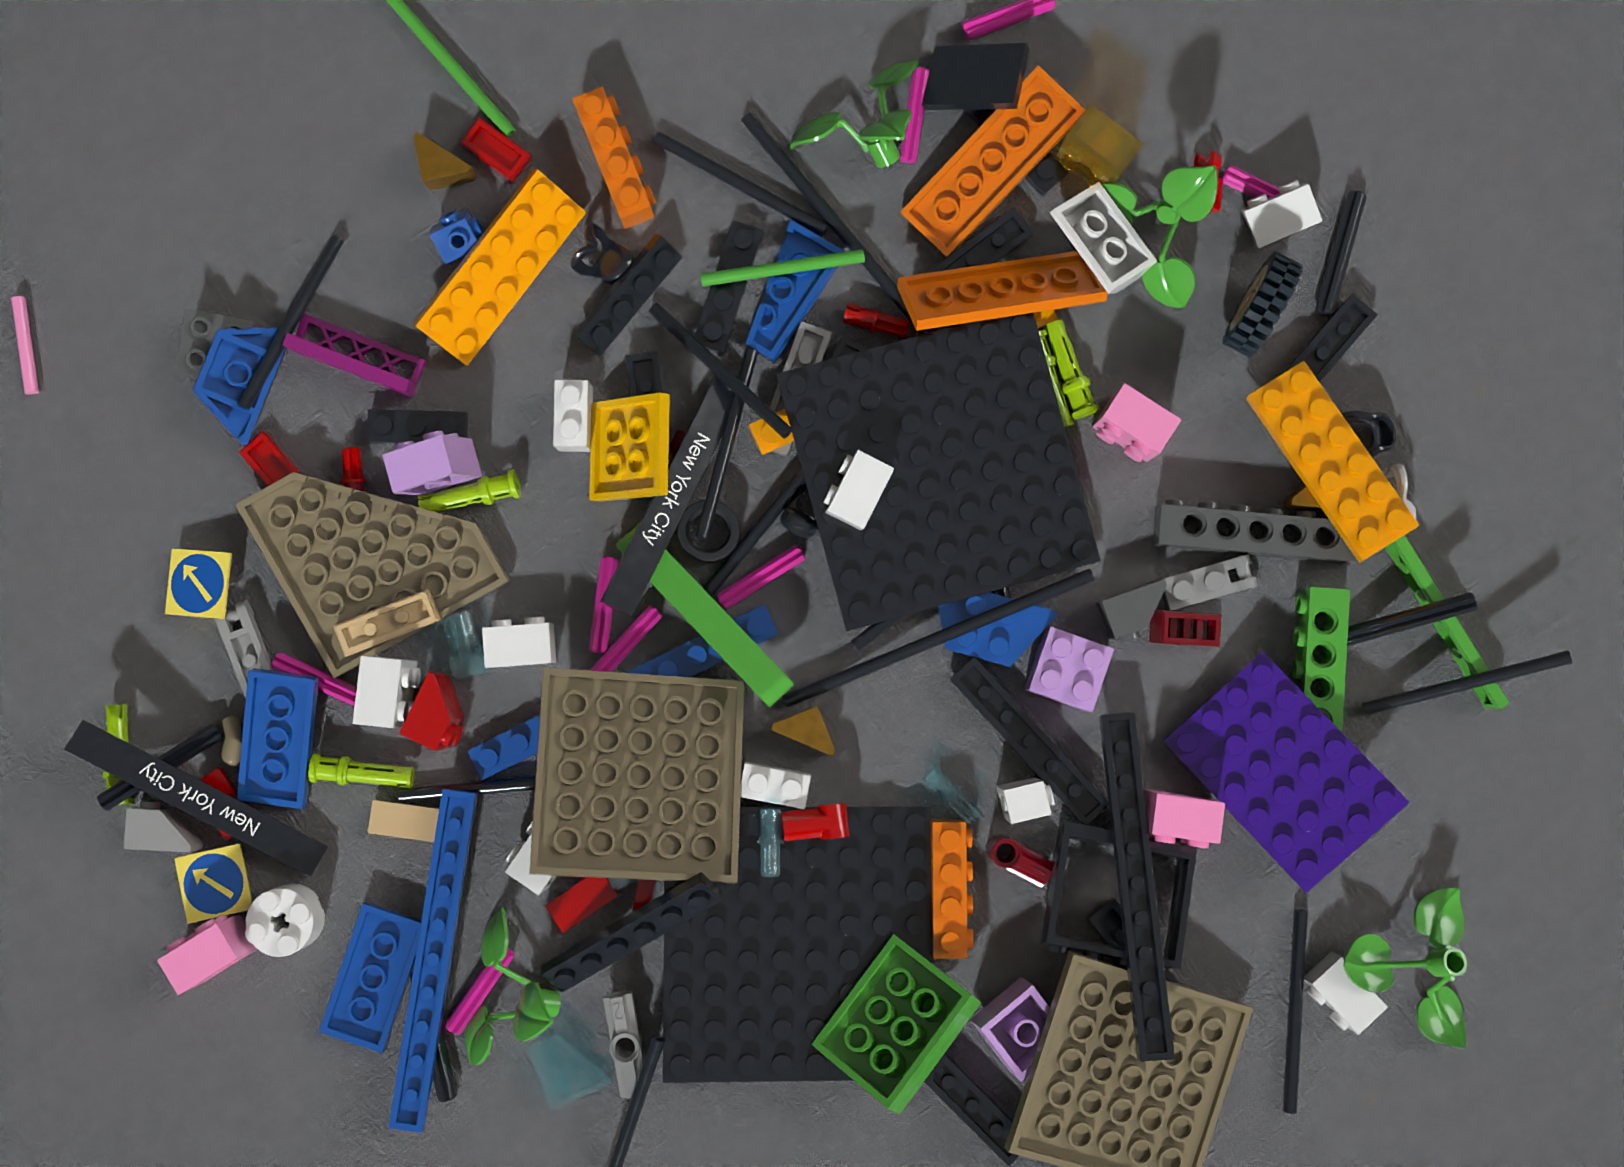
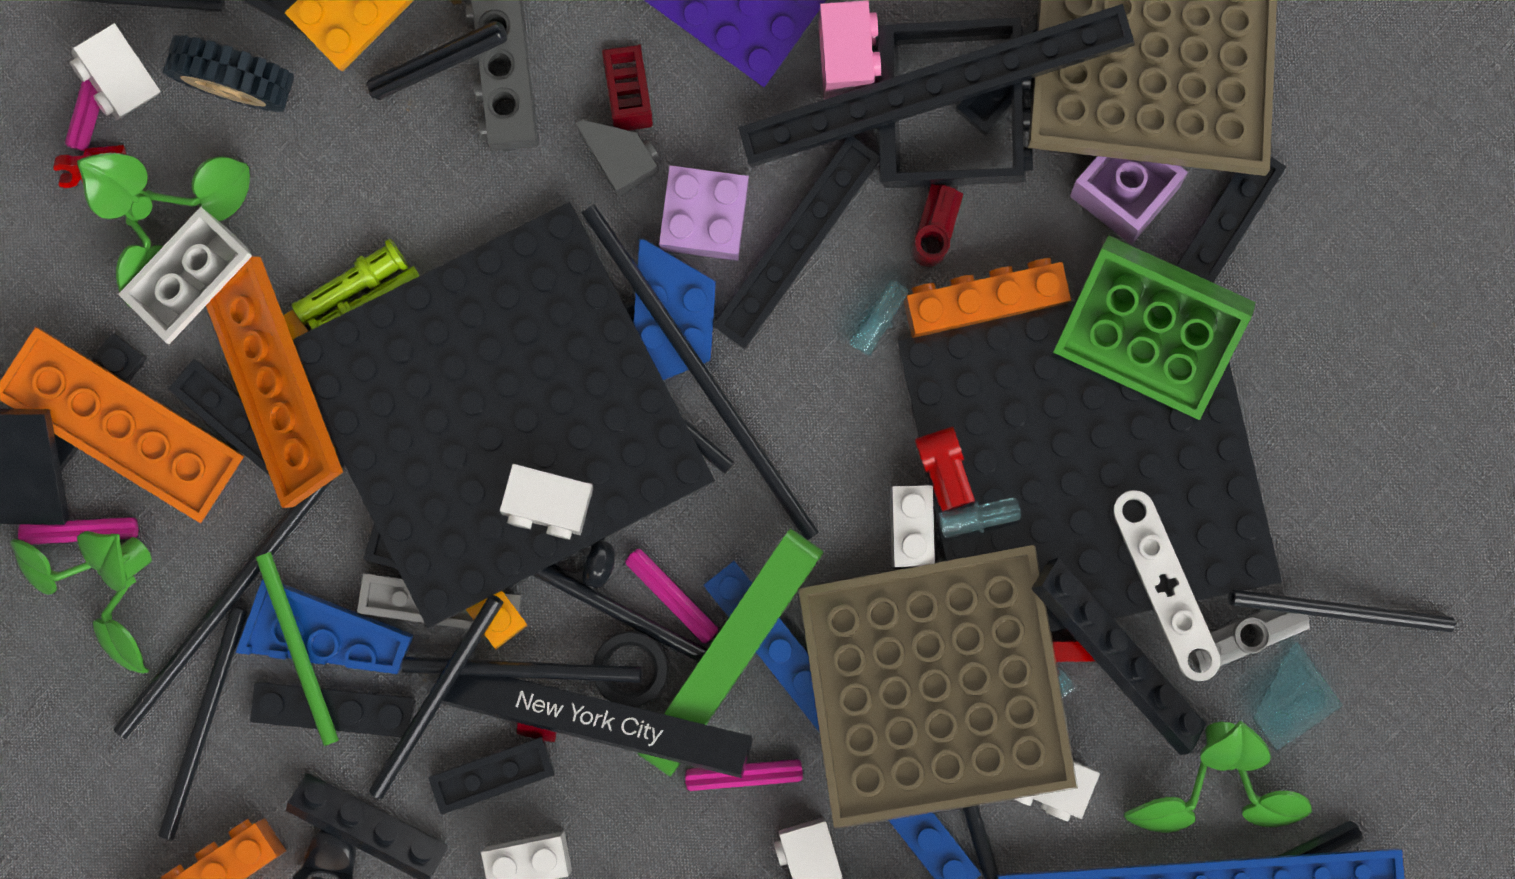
camera: 110 degrees left, 0 degrees up
dark pink axle [445,948,514,1035] -> none
red tile [545,877,620,933] -> none
yellow plate [589,392,670,501] -> none
dark pink axle [590,605,662,672] -> none
pearl gold slope [771,706,835,756] -> none
red axle [843,303,909,338] -> none
white brick [996,777,1055,824] -> none
clear yellow brick [1057,104,1144,187] -> none
bright pink brick [1092,383,1182,462] -> none
light grey plate [1159,554,1259,611] -> none
none -> black axle [366,21,508,100]
none -> white piece [1113,491,1220,681]

